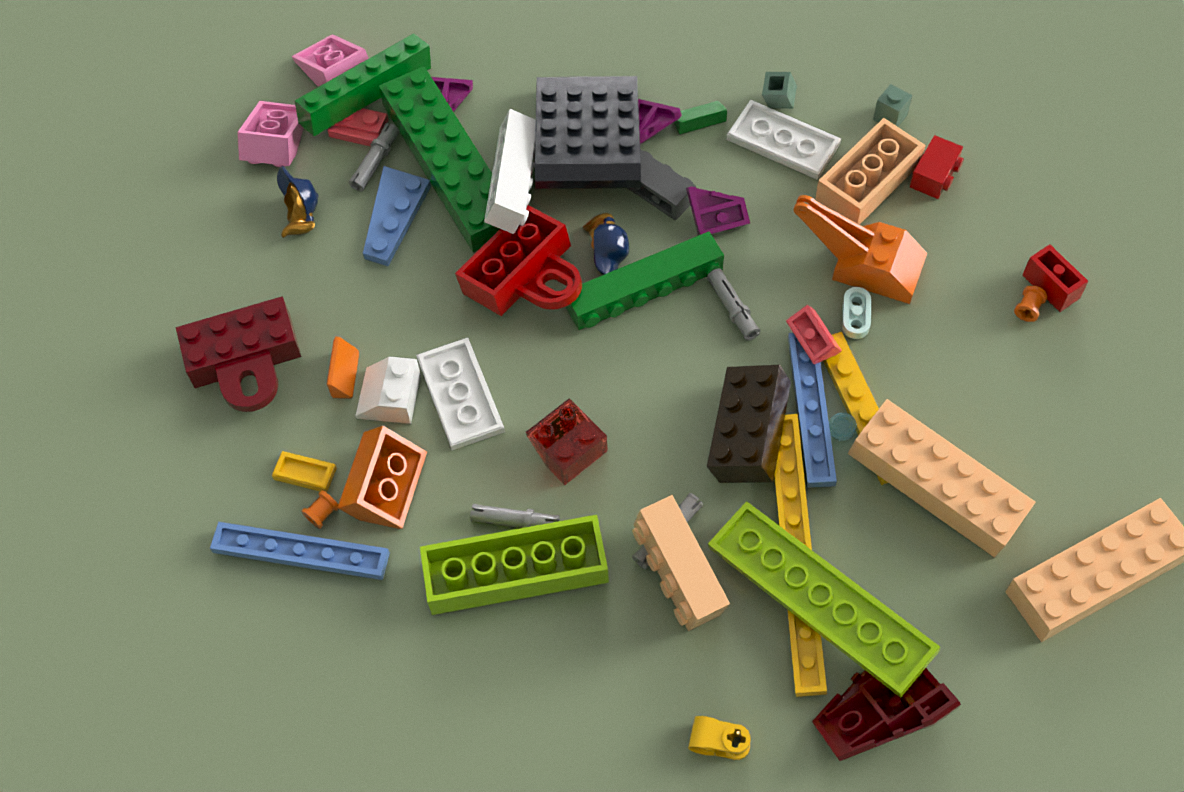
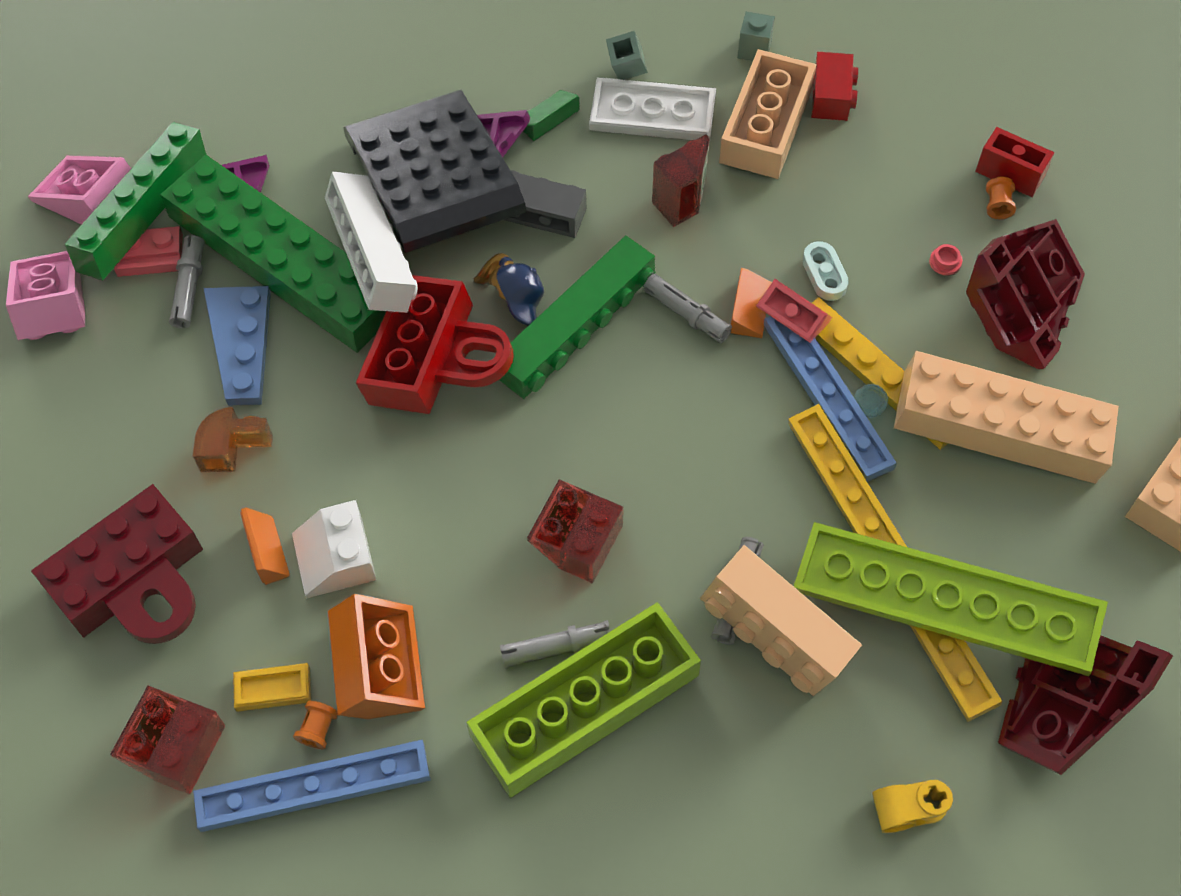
camera: 25 degrees left, 0 degrees up
hair [277,165,319,238] -> none
white tile [416,338,505,451] -> none
magenta wing [686,186,750,236] -> none
dark brown brick [707,364,791,483] -> none
orange slope [793,195,927,304] -> none
none -> clear red slope [110,685,225,794]
none -> clear orange brick [193,407,273,472]
none -> clear red slope [652,134,710,227]
none -> orange slope [731,268,772,338]
none -> coral plate [929,244,963,275]
none -> dark red wedge [966,219,1085,370]

